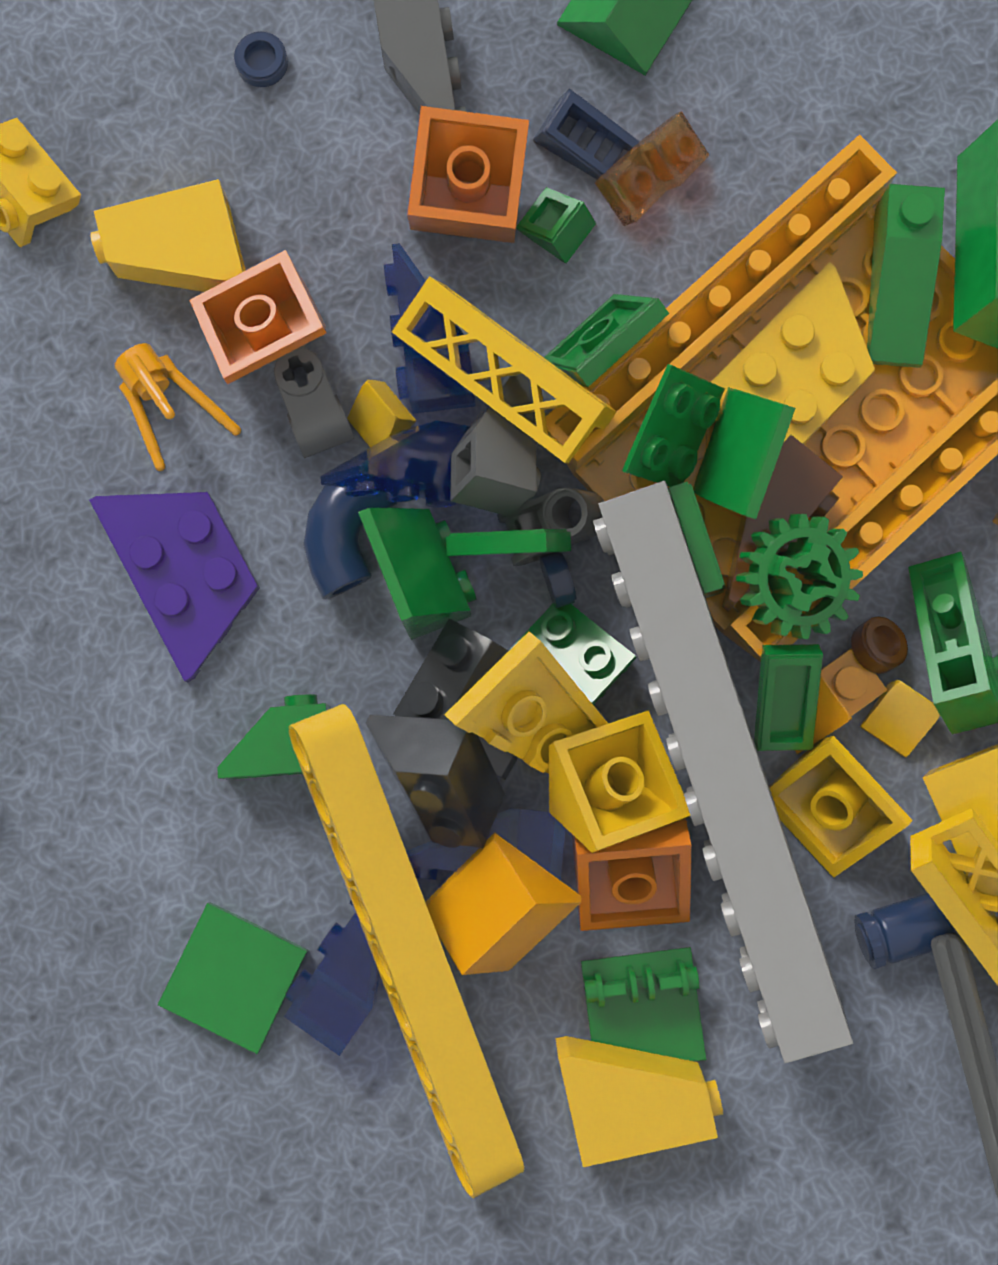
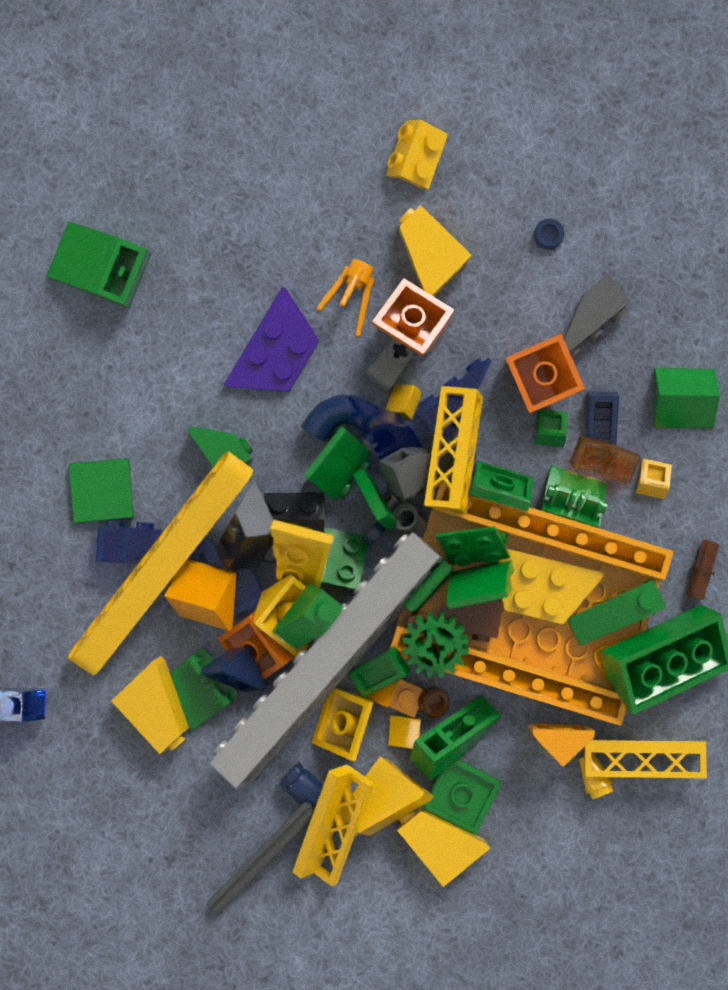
camera: 60 degrees right, 5 degrees up
none -> dark blue slope [201,646,266,692]
none -> green slope [272,582,344,649]
none -> green hinge [541,465,608,528]
none -> yellow slope [636,459,672,499]
none -> reddish brown axle [686,540,719,600]

